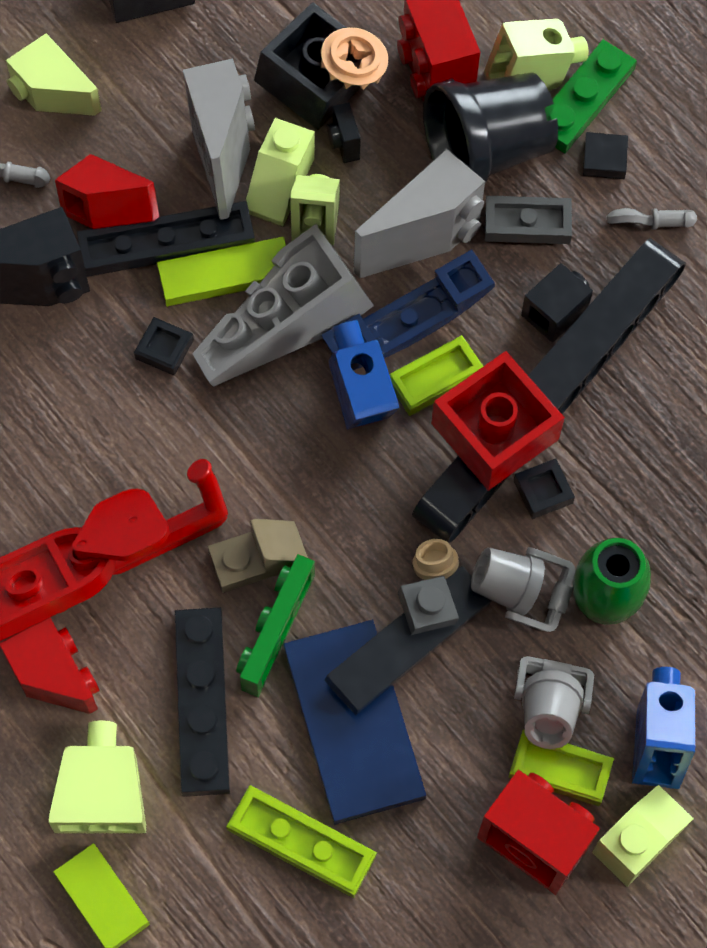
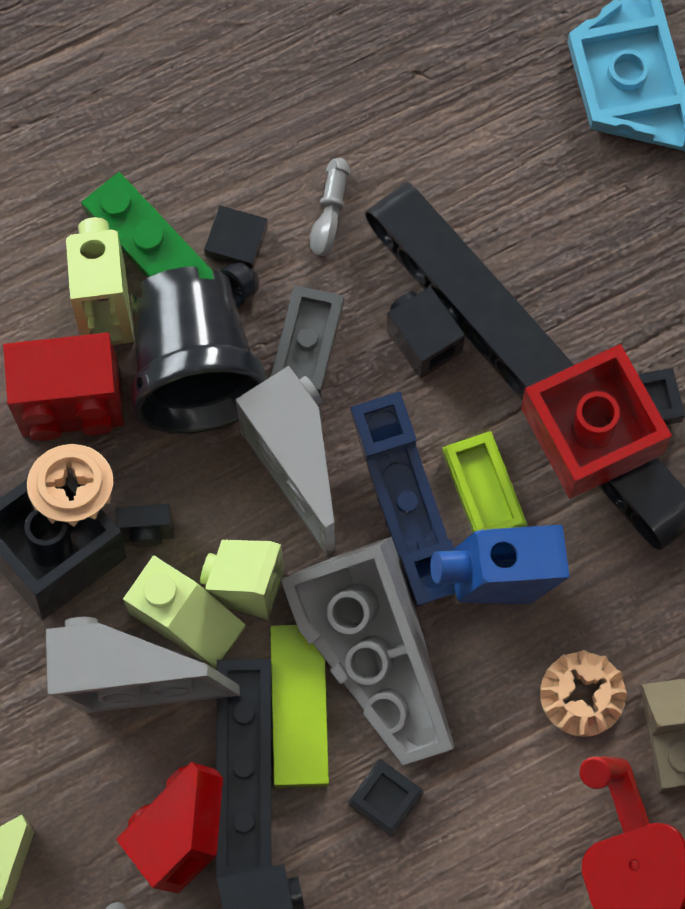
camera: 75 degrees left, 5 degrees up
none -> black hinge [221,262,259,307]
none -> light nougat gear [540,650,627,737]

